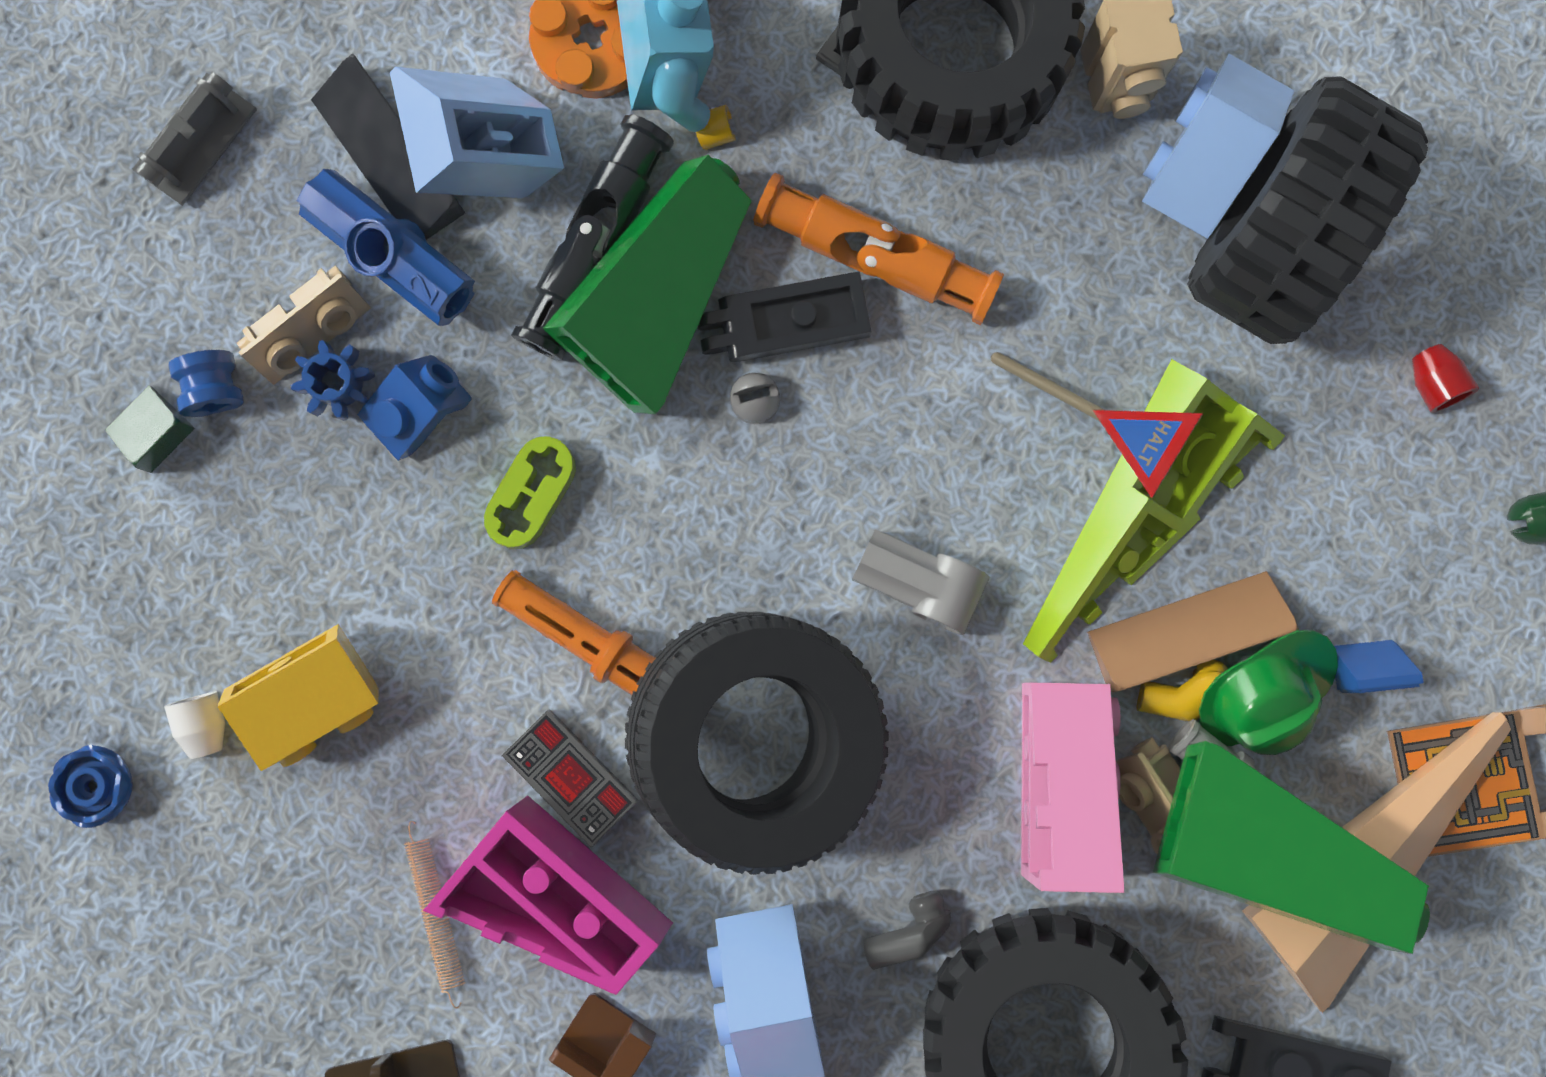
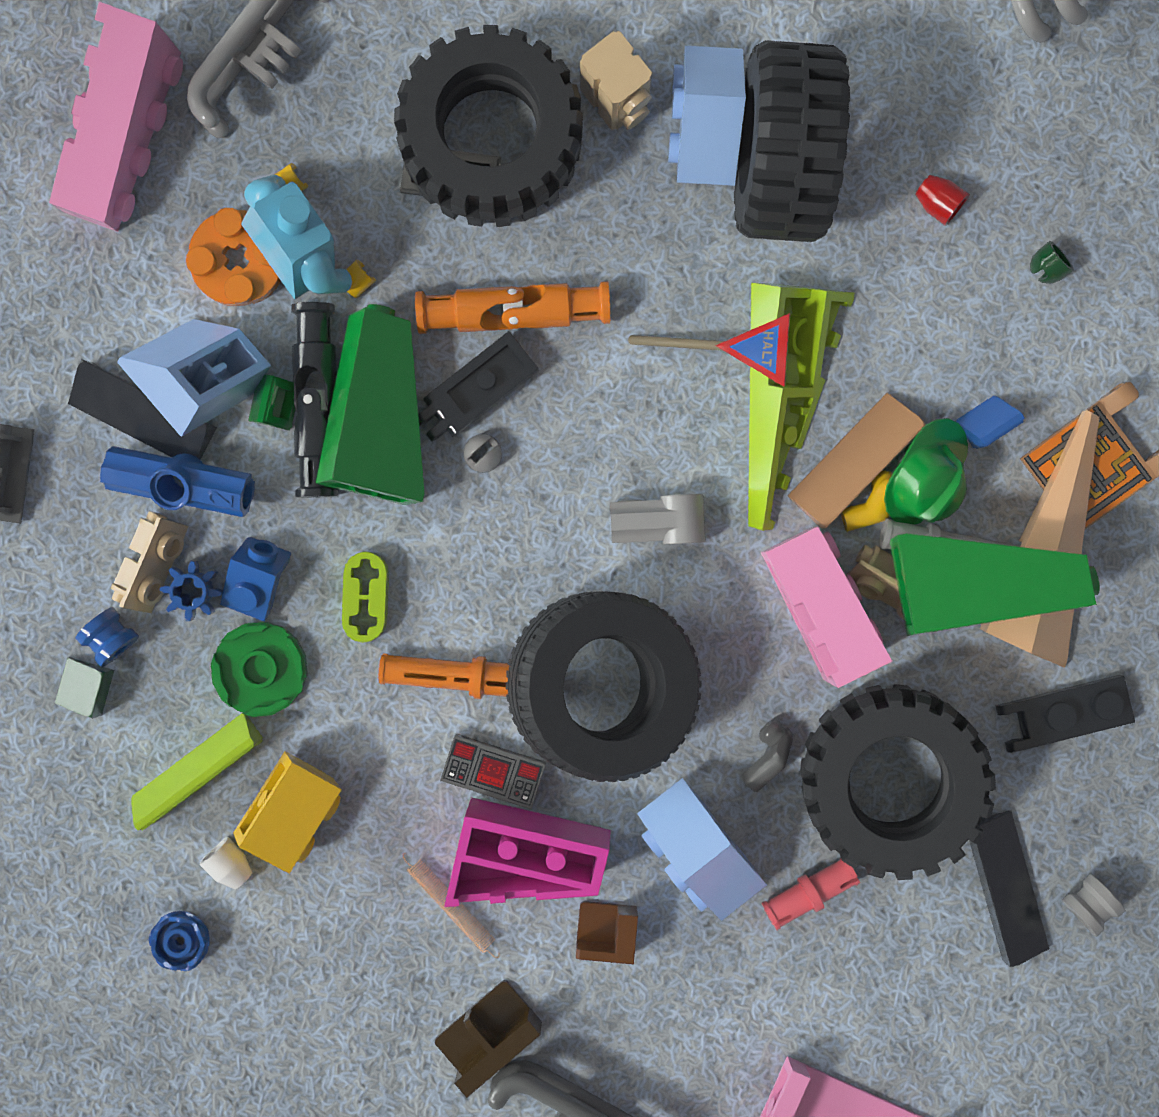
camera: 35 degrees left, 5 degrees up
none -> lime slope [131,713,263,831]
none -> green tile [211,622,308,717]
none -> green slope [248,374,296,431]

